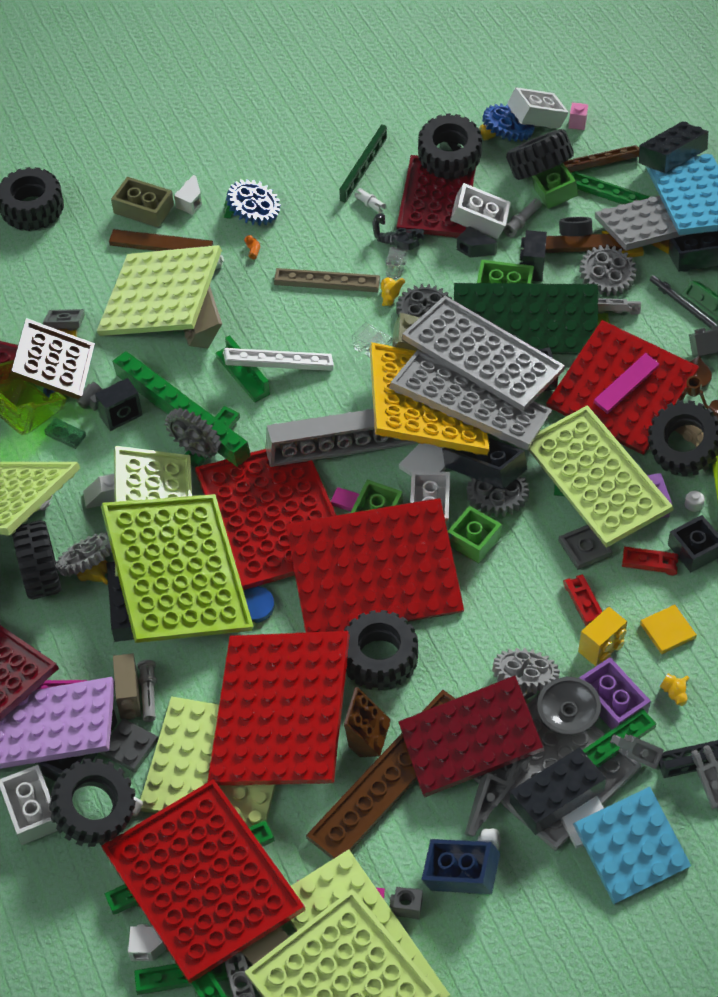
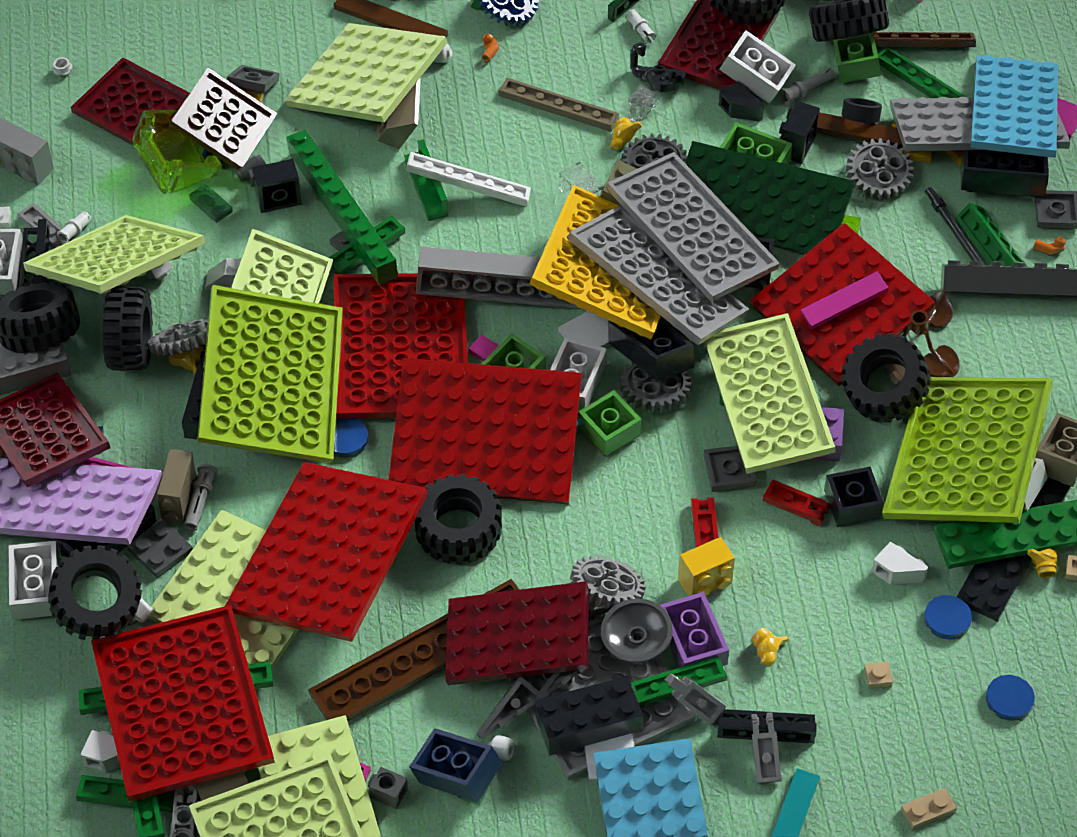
camera: 15 degrees right, 0 degrees up
dark grey gear [164,408,222,458] -> none
reddish brown slope [344,687,391,757] -> none
light grey hinge [598,298,641,315] -> none
black brick [639,121,709,173] -> none
yellow tile [640,605,697,655] -> none
white piece [684,491,705,512] -> none

